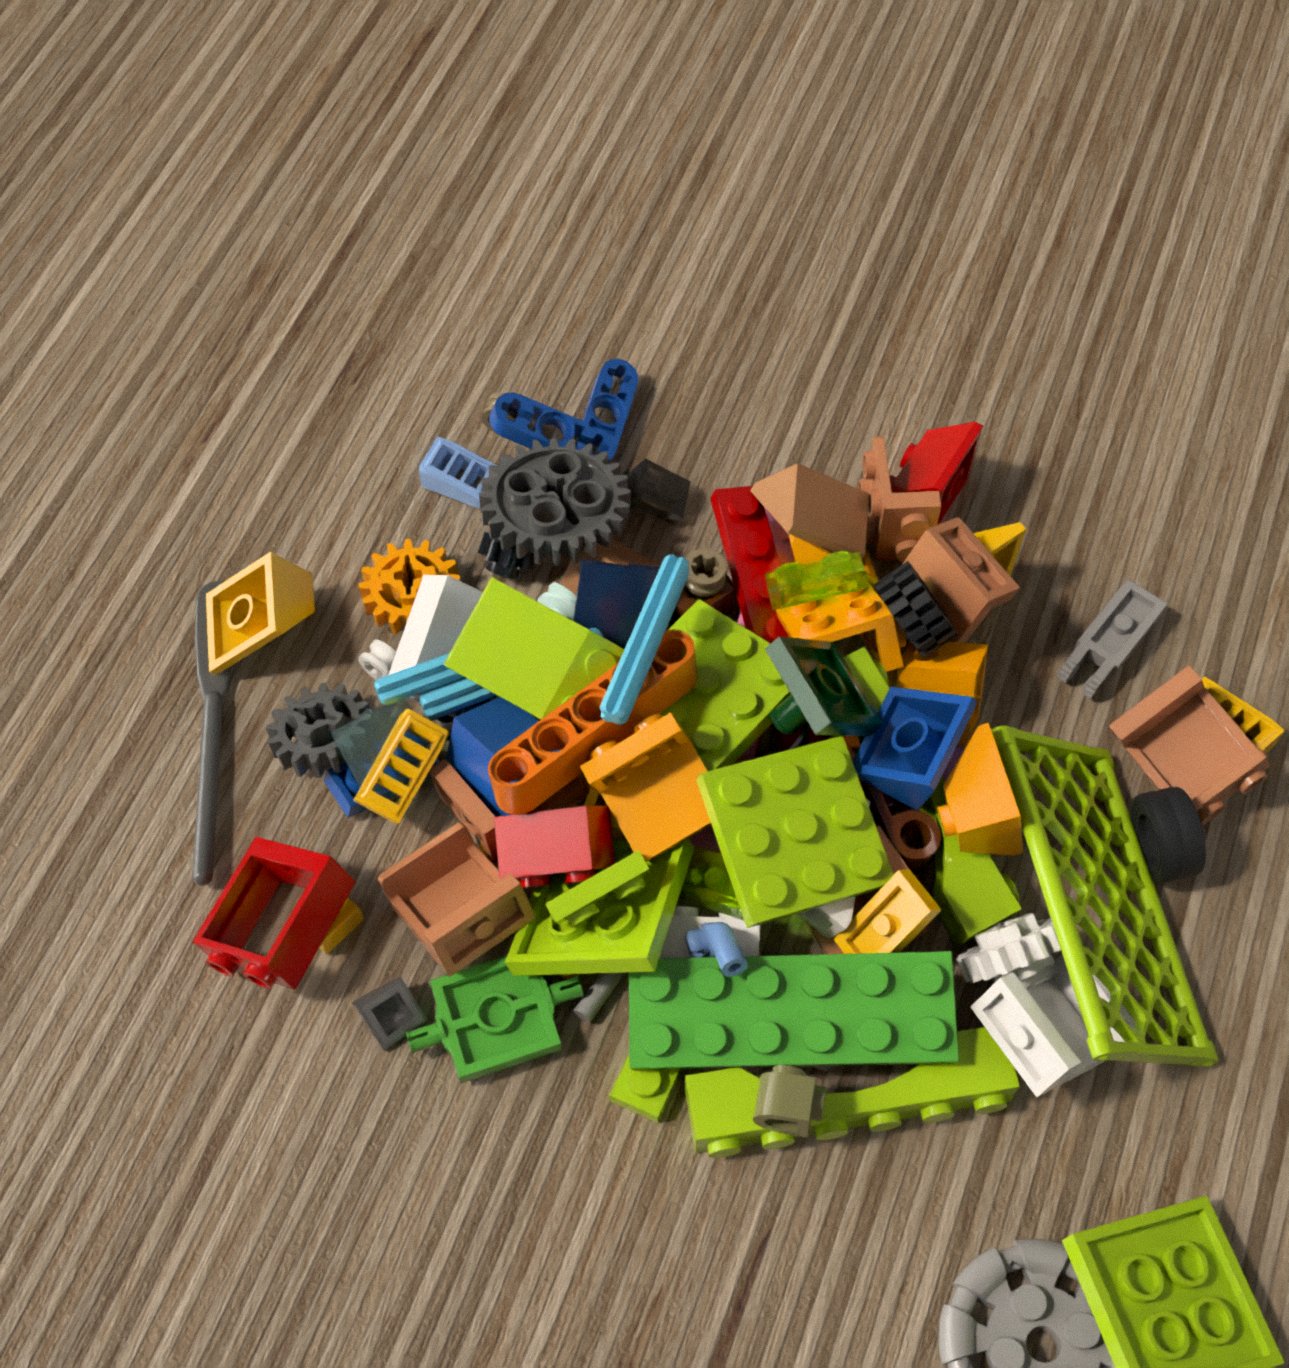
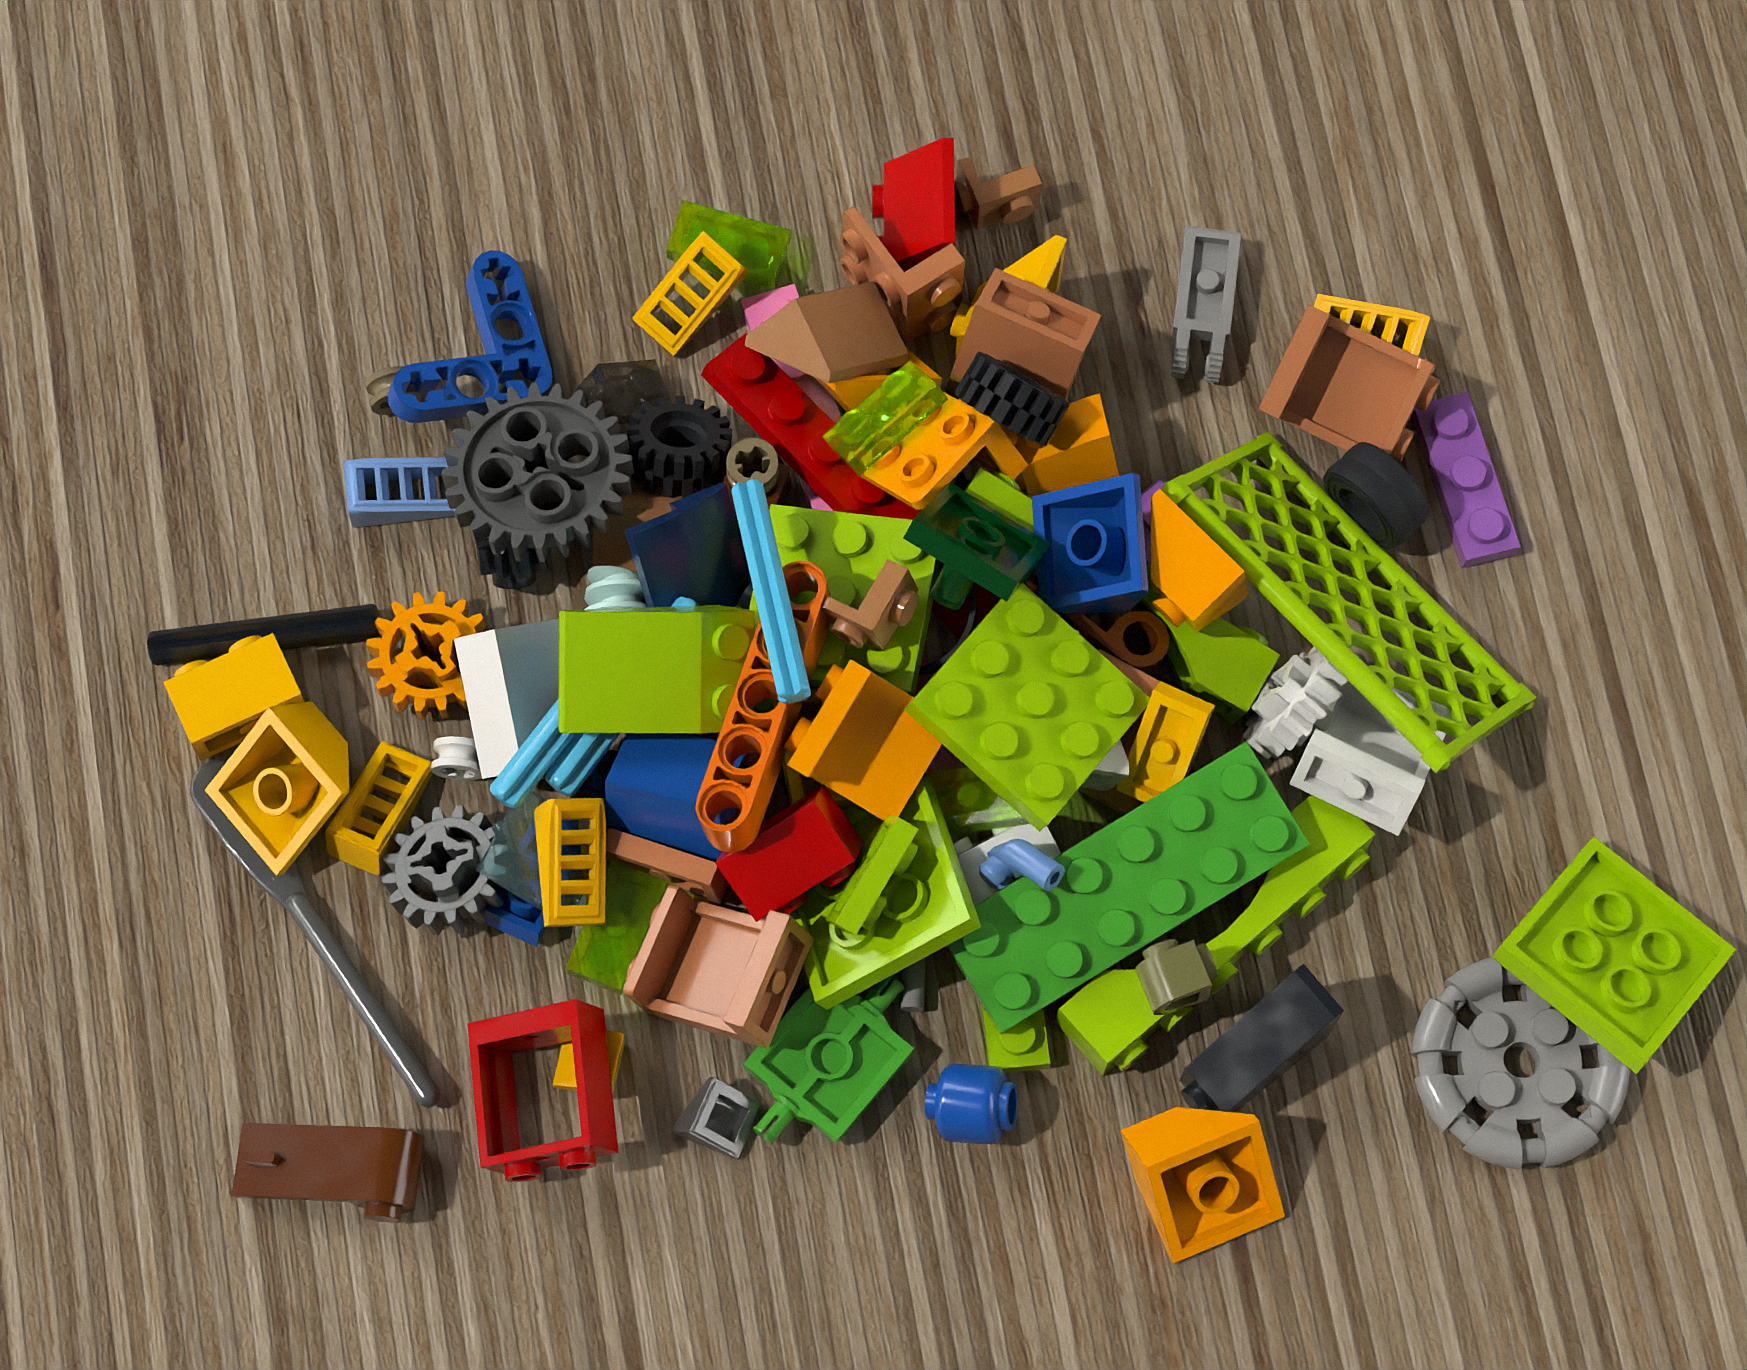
camera: 35 degrees left, 10 degrees up
none -> black axle [147,604,380,666]
none -> yellow brick [163,633,305,761]
none -> reddish brown door [232,1123,424,1223]
none -> yellow slope [325,741,433,876]
none -> clear neon green plate [565,860,668,995]
none -> black tyre [627,396,732,498]
none -> yellow slope [632,231,750,357]
none -> clear neon green plate [666,200,791,289]
none -> medium nougat bracket [822,559,919,651]
none -> blue head [925,1064,1018,1145]
none -> medium nougat bracket [954,156,1042,230]
none -> light orange slope [1120,1107,1285,1263]
none -> black slope [1179,963,1344,1113]
none -> medium lavender plate [1411,392,1520,568]

